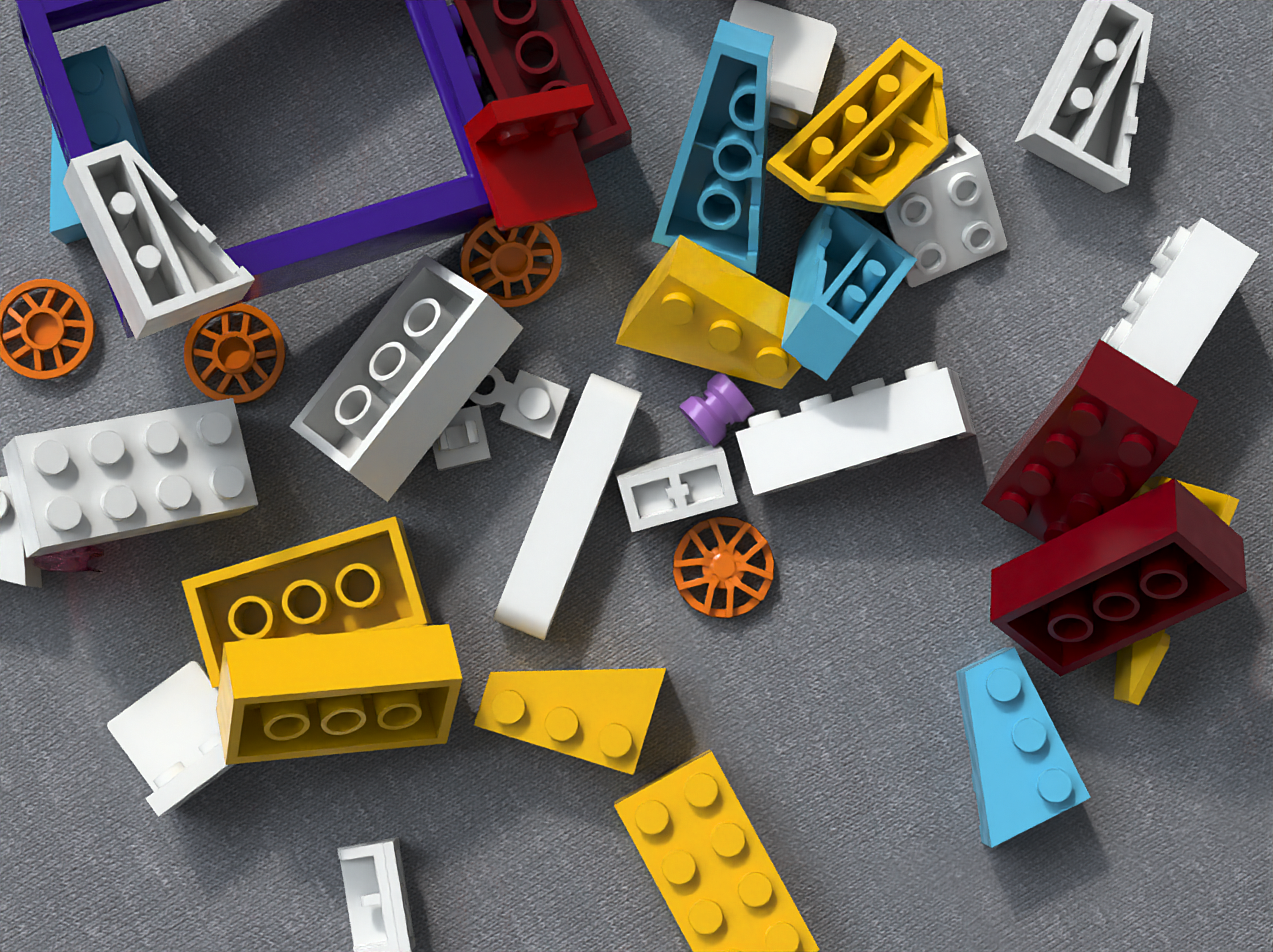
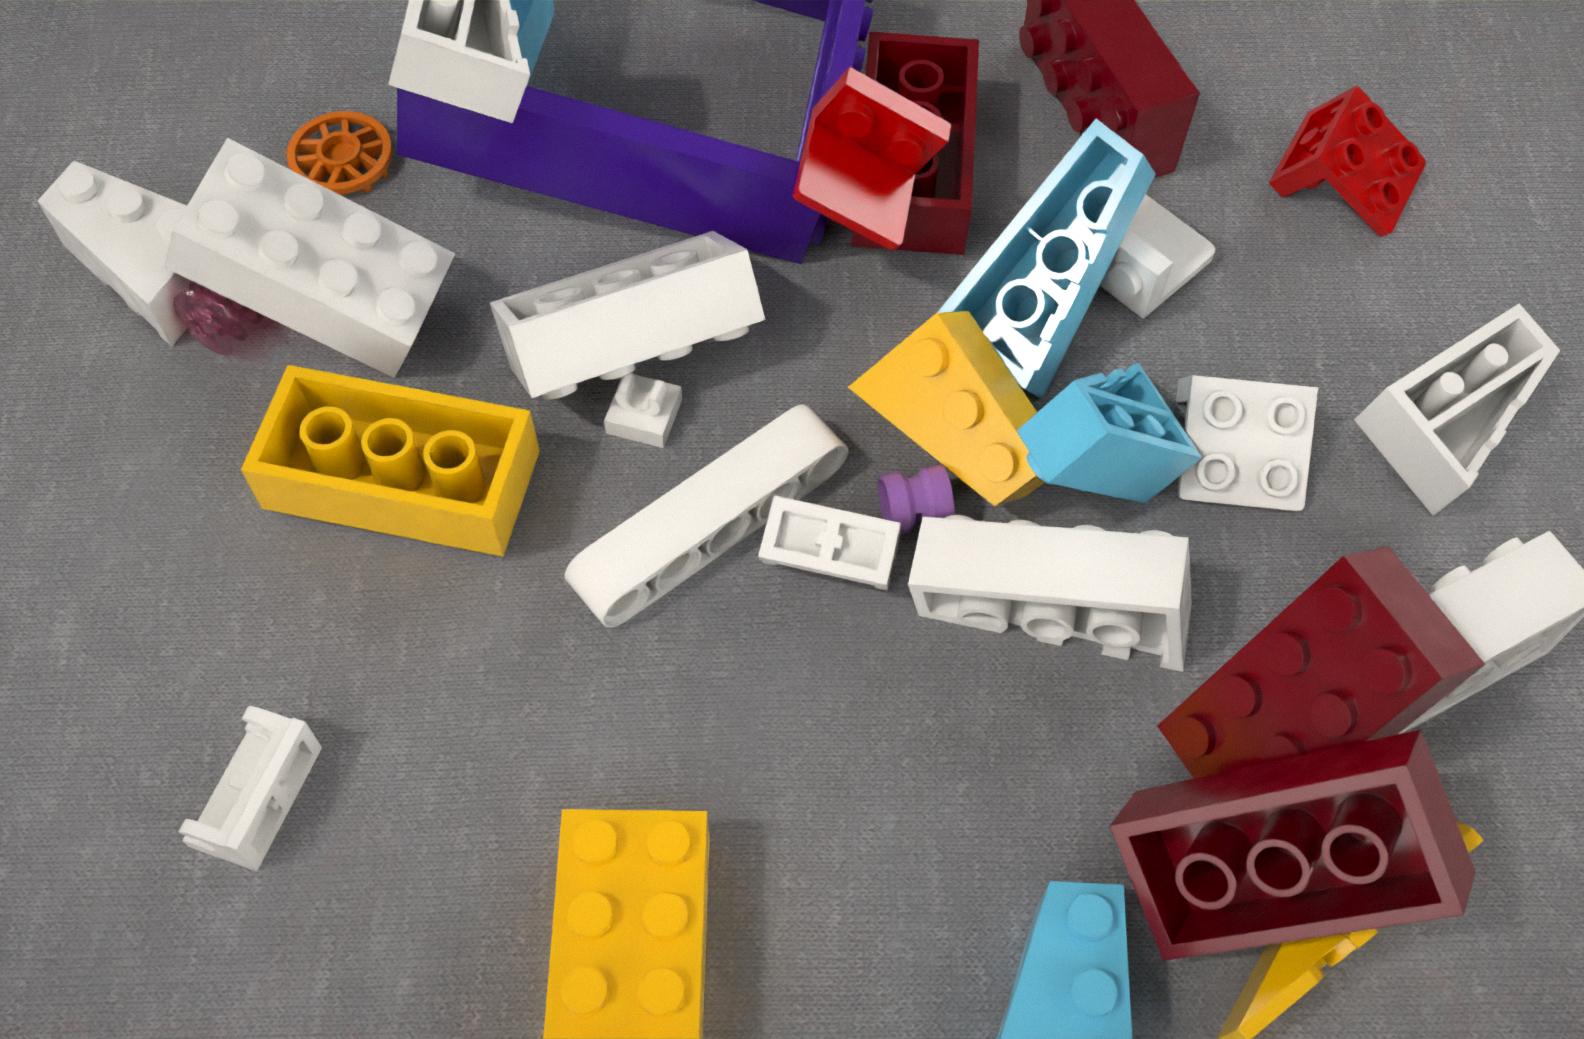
camera: 30 degrees right, 25 degrees down
white bracket [107,661,236,817] -> none
orange wheel [184,303,286,404] -> none
yellow brick [216,624,463,765] -> none
orange wheel [460,215,562,307] -> none
white plate [469,367,570,441] -> none
yellow wedge [474,668,666,775] -> none
orange wheel [673,516,774,618] -> none
yellow wedge [765,38,949,213] -> none

